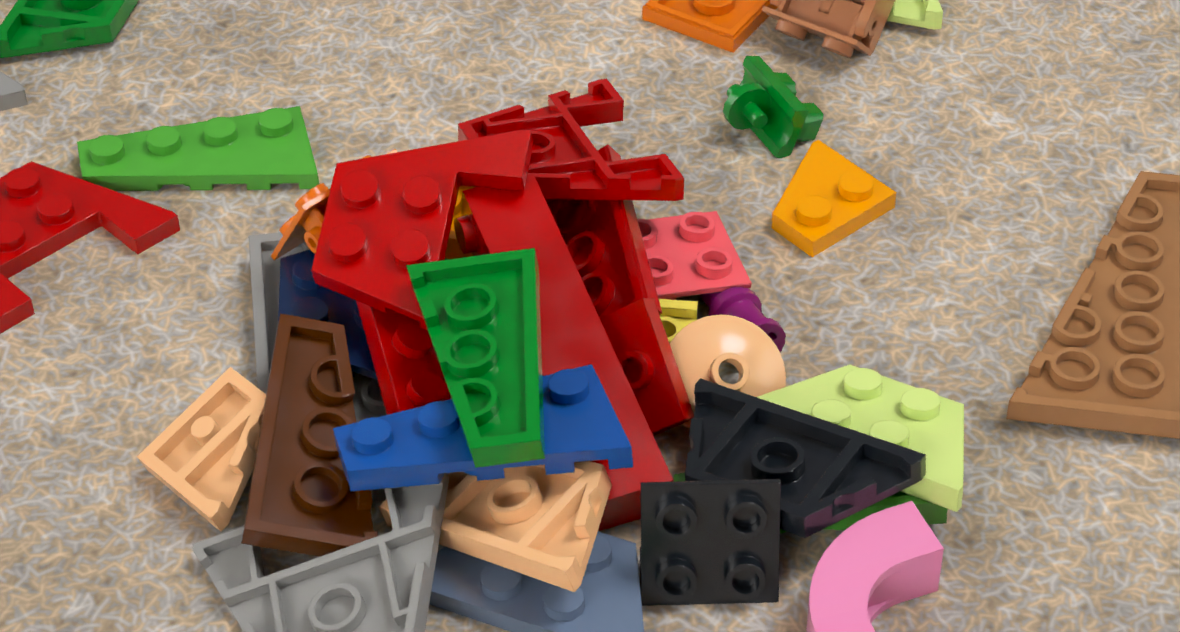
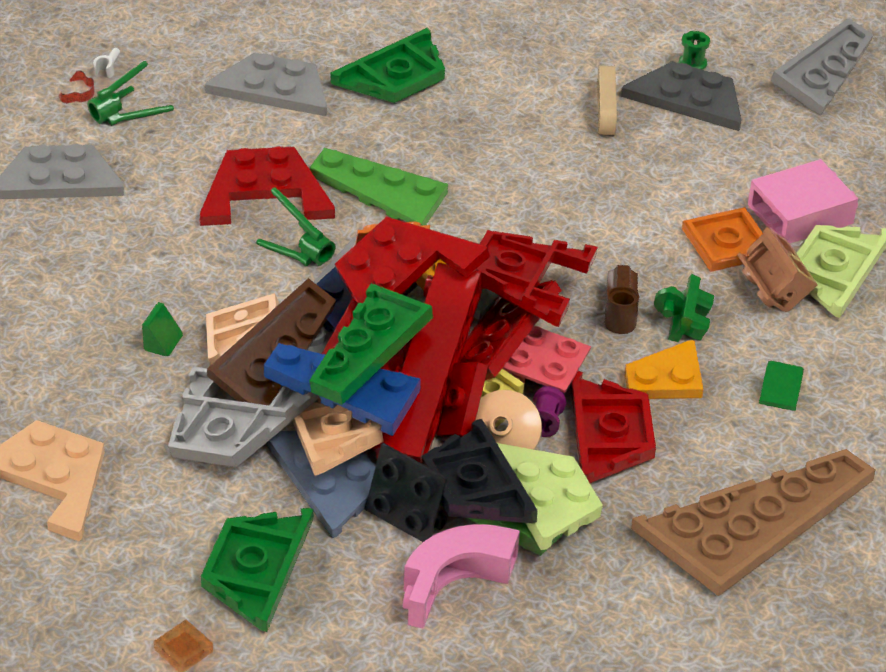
camera: 35 degrees right, 0 degrees up
none -> green slope [142,302,183,356]
none -> green plant [256,187,336,266]
none -> red wing [570,371,656,483]
none -> reddish brown piece [604,265,640,334]
none -> green slope [759,361,804,411]

